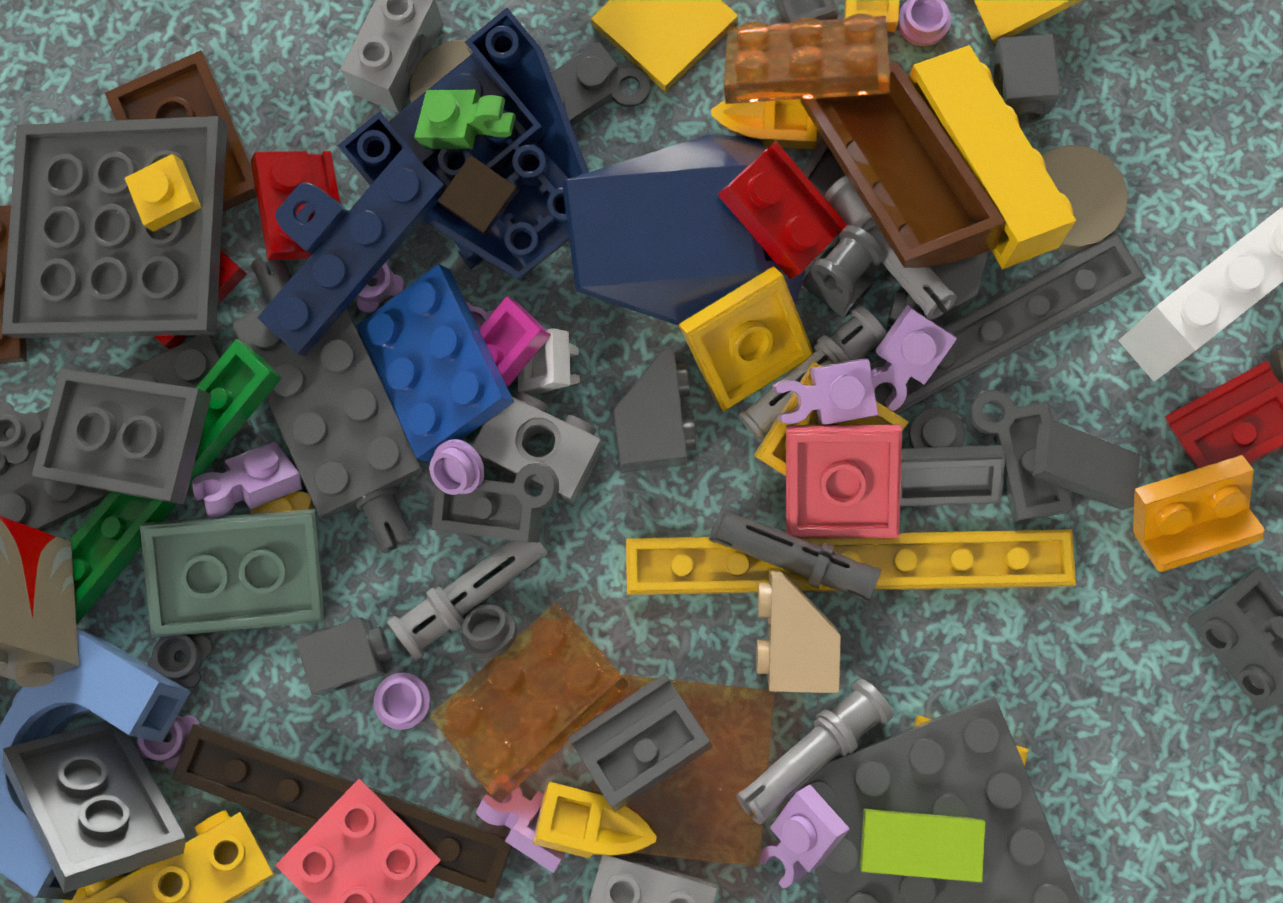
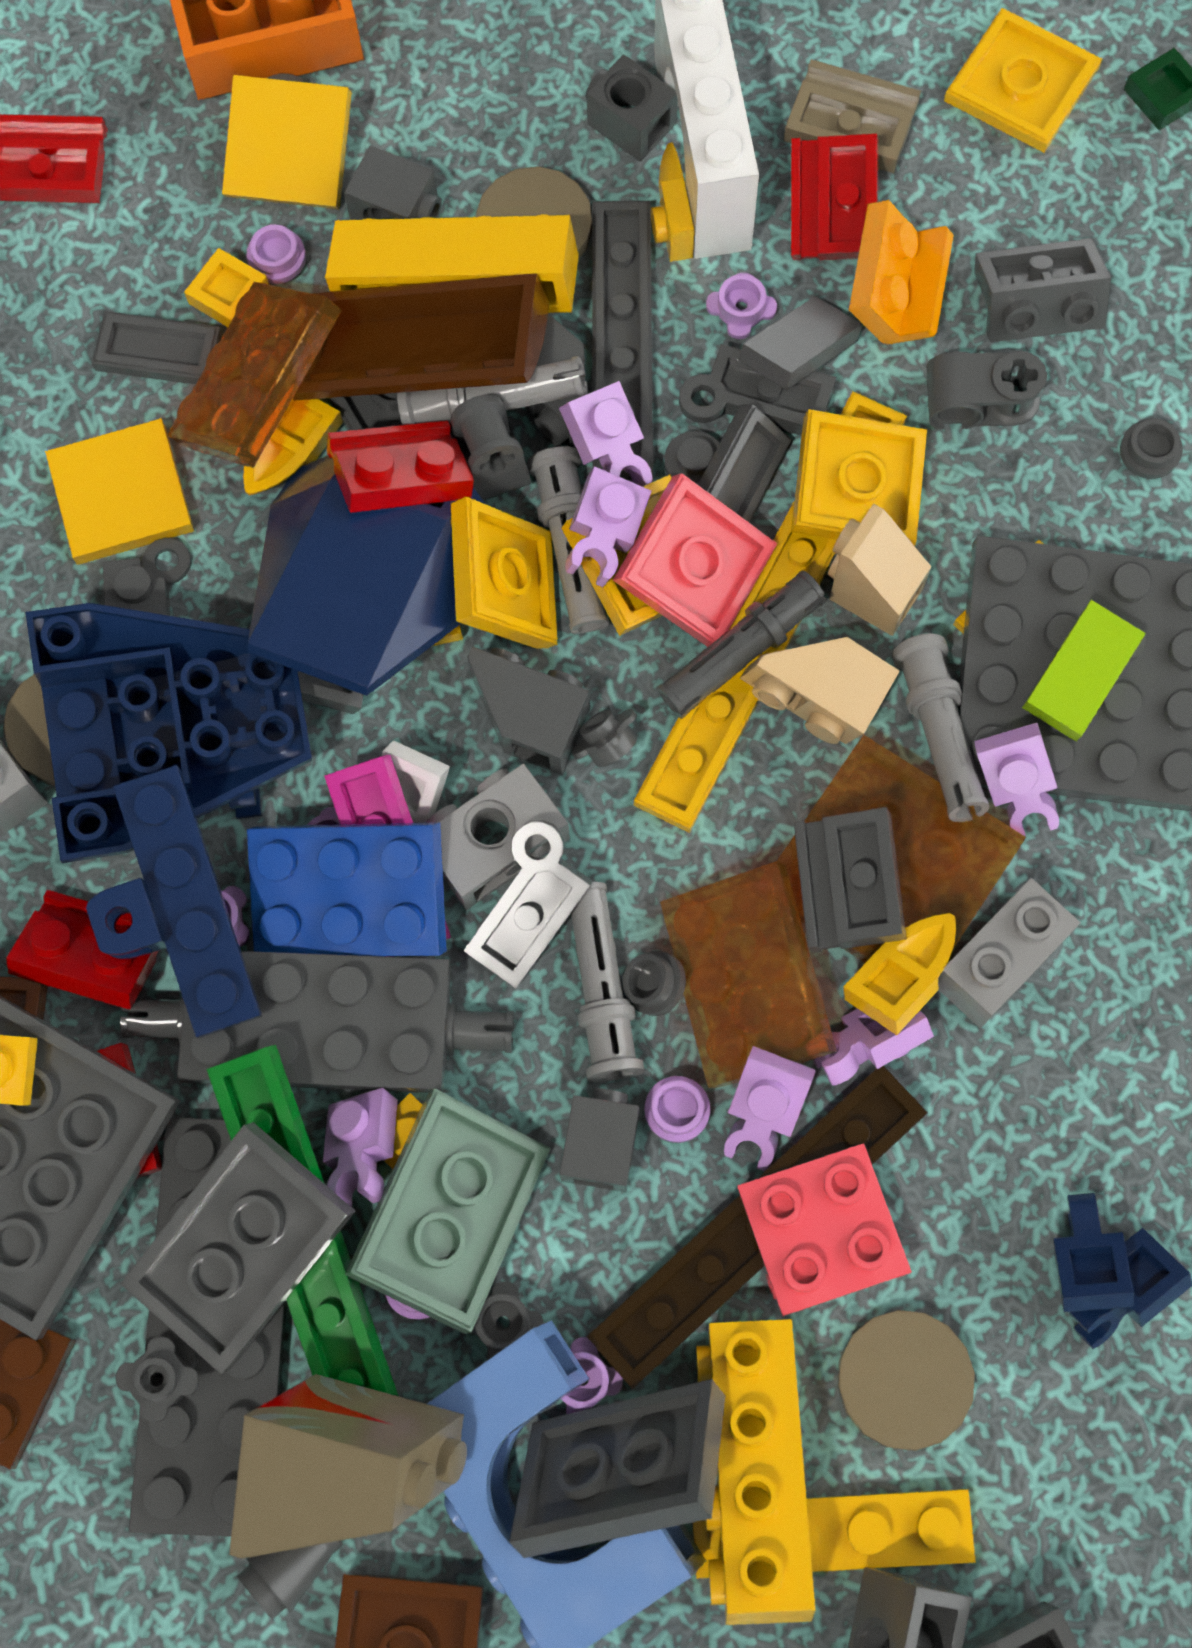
camera: 65 degrees left, 5 degrees down
bright green plate [414,90,516,149] -> none
lavender plate [429,439,484,495] -> none
dark brown tile [438,155,518,236] -> none
none -> dark grey plate [571,709,637,767]
none -> dark grey brick [586,54,678,162]
none -> yellow plate [650,142,694,262]
none -> lavender plate [706,273,777,339]
none -> lavender plate [724,1046,816,1171]
none -> yellow tile [791,409,927,546]
none -> tan slope [827,503,931,636]
none -> dark grey piece [926,351,1047,429]
none -> dark grey plate [1120,418,1183,479]

